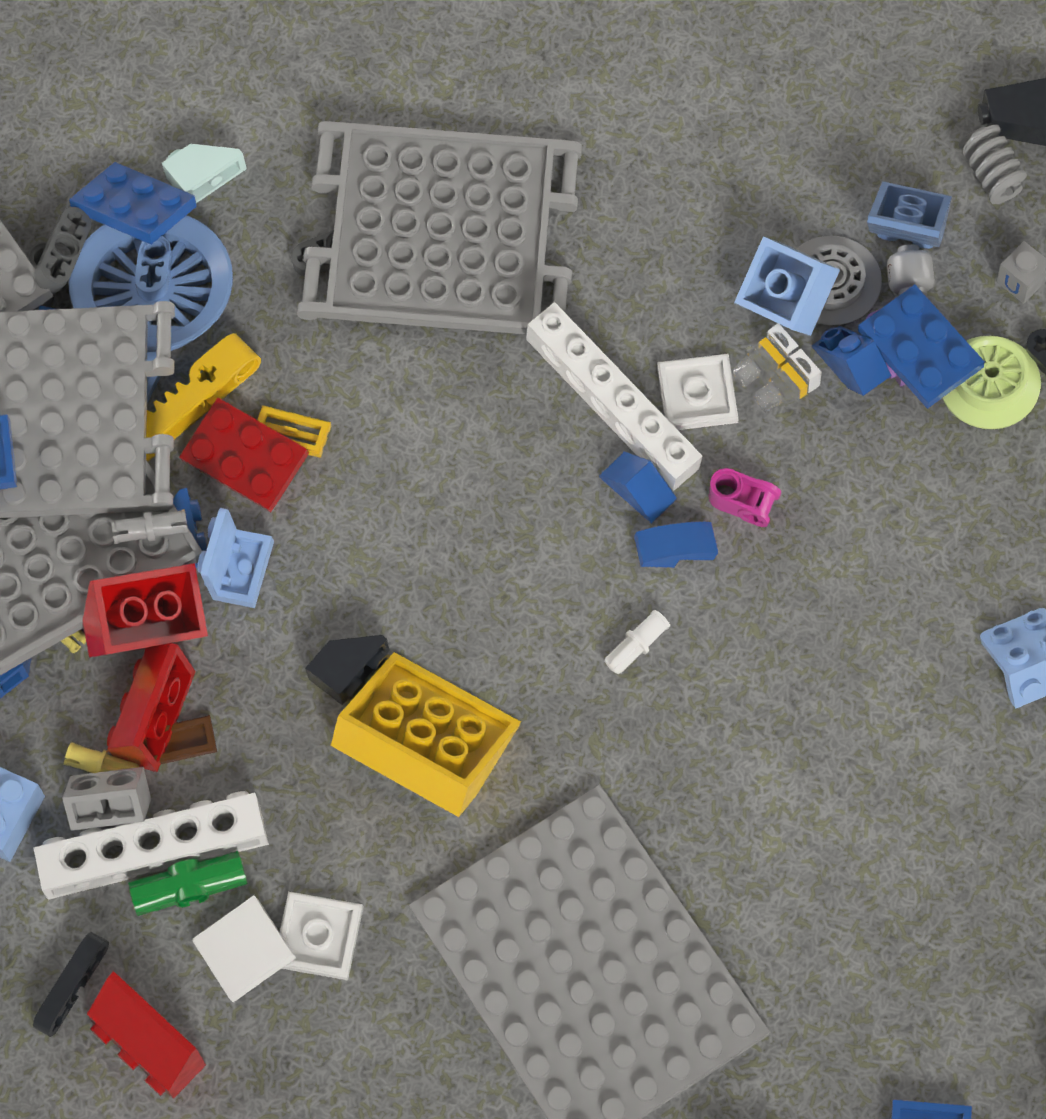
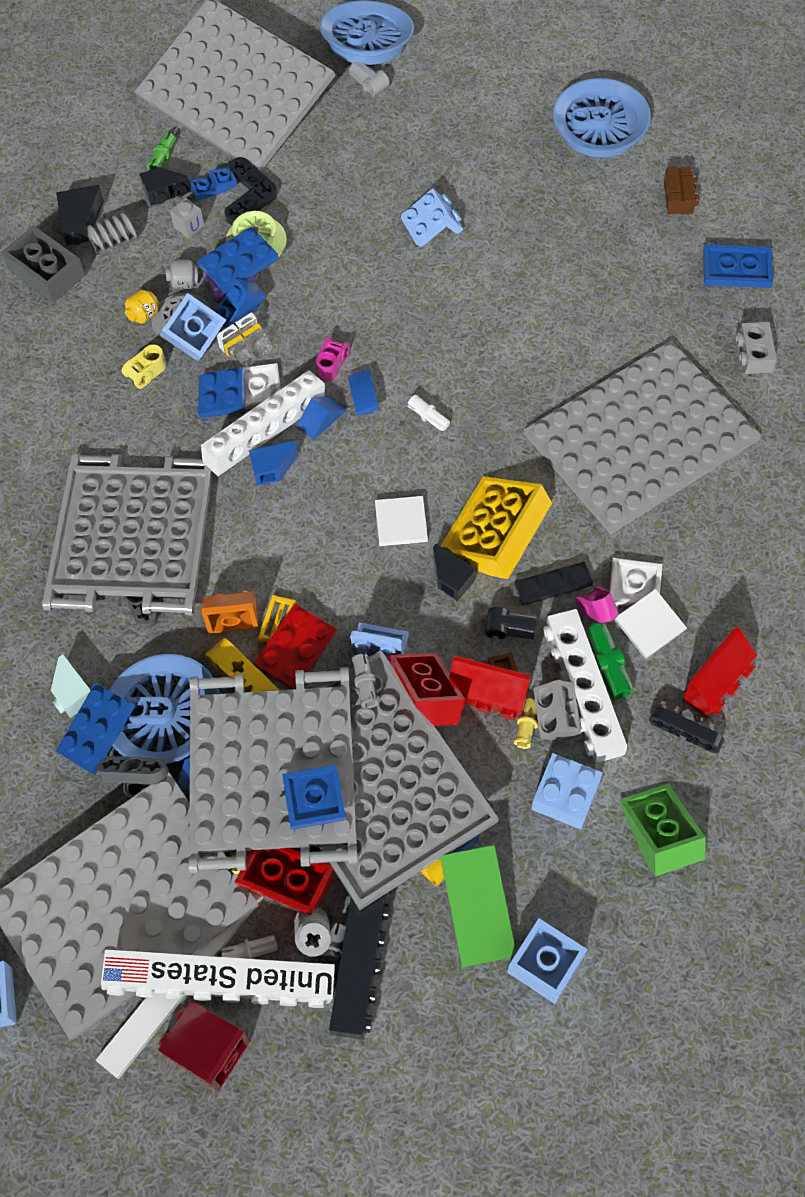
camera: 95 degrees left, 5 degrees down
medium blue slope [867,181,952,249] -> none
none -> dark grey brick [1,225,85,303]
none -> light yellow piece [122,344,167,389]
none -> yellow head [125,290,159,324]
none -> blue plate [198,367,246,418]
none -> orange slope [201,591,258,634]
none -> blue slope [249,440,298,486]
none -> white tile [375,496,428,546]
none -> black piece [485,607,537,640]
none -> black plate [514,561,593,606]
none -> dark pink piece [576,586,619,623]

